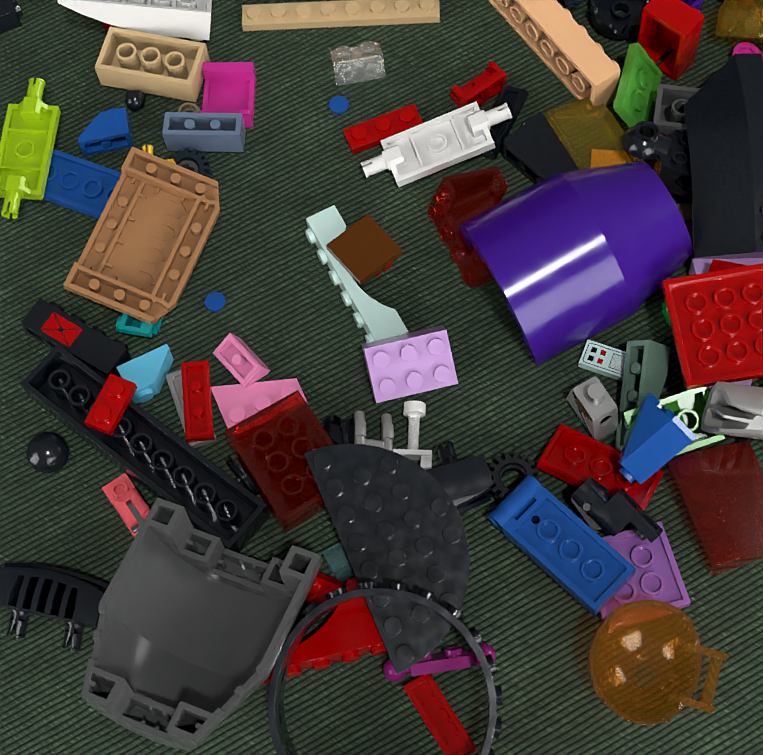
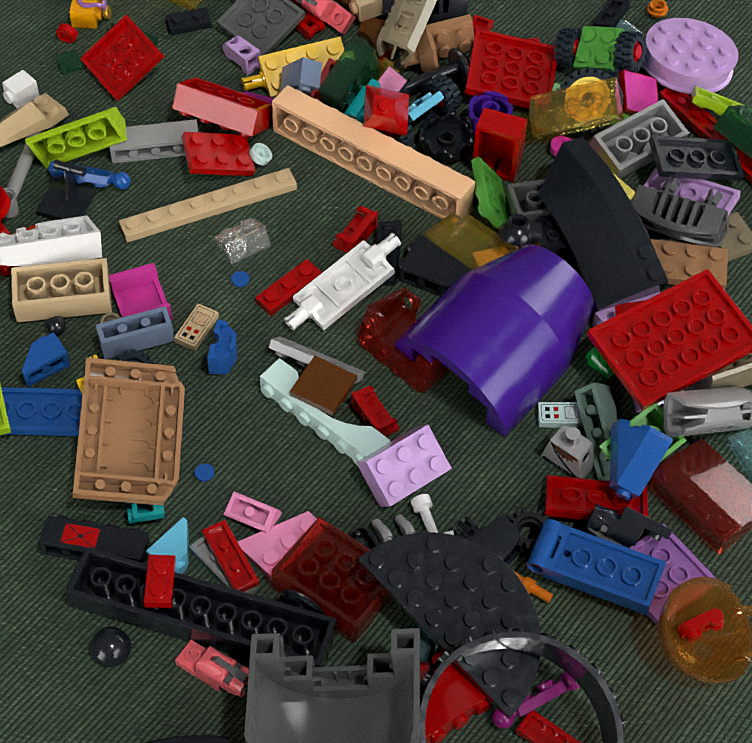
camera: 30 degrees left, 10 degrees down
none -> tan tile [174,304,219,351]
none -> blue cylinder [207,319,238,375]
none -> light grey plate [269,336,365,384]
none -> red hinge [351,386,399,437]
none -> orange bar [514,572,553,603]
none -> red plate [676,608,724,642]

